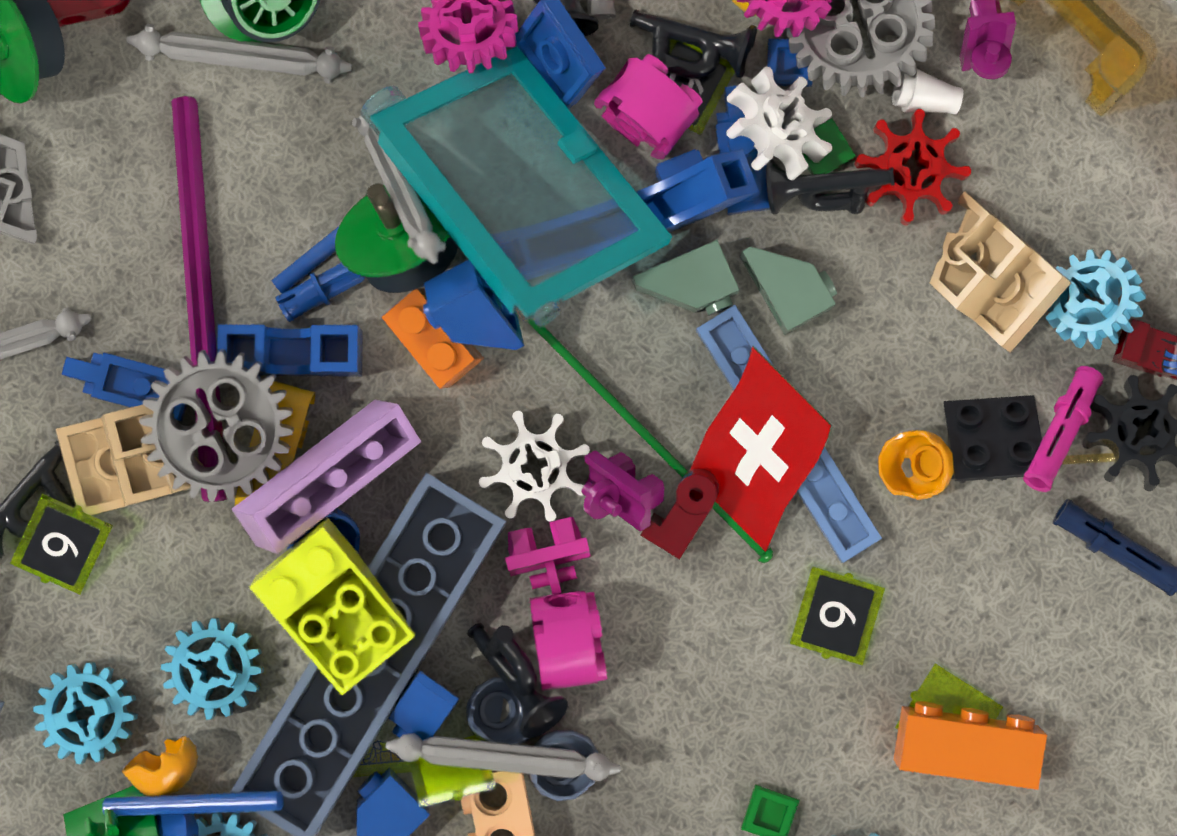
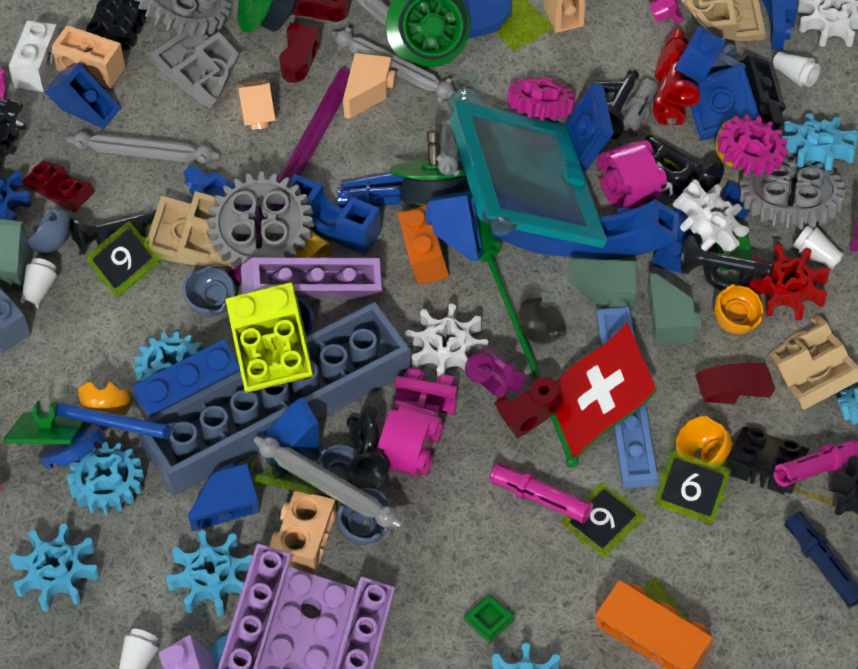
camera: 30 degrees right, 30 degrees down
medium azure gear [33,662,138,764] -> none
none -> blue arch [131,339,240,419]
none -> sand blue hair [183,266,236,317]
none -> light nougat slope [236,79,276,130]
none -> dark red leg [279,22,320,83]
none -> light nougat slope [343,53,397,118]
none -> dark pink pin [490,462,593,524]
none -> clear smoke hair [518,297,567,345]
none -> piece [654,450,731,525]
none -> dark red slope [695,363,775,404]
none -> light orange hair [713,284,763,335]

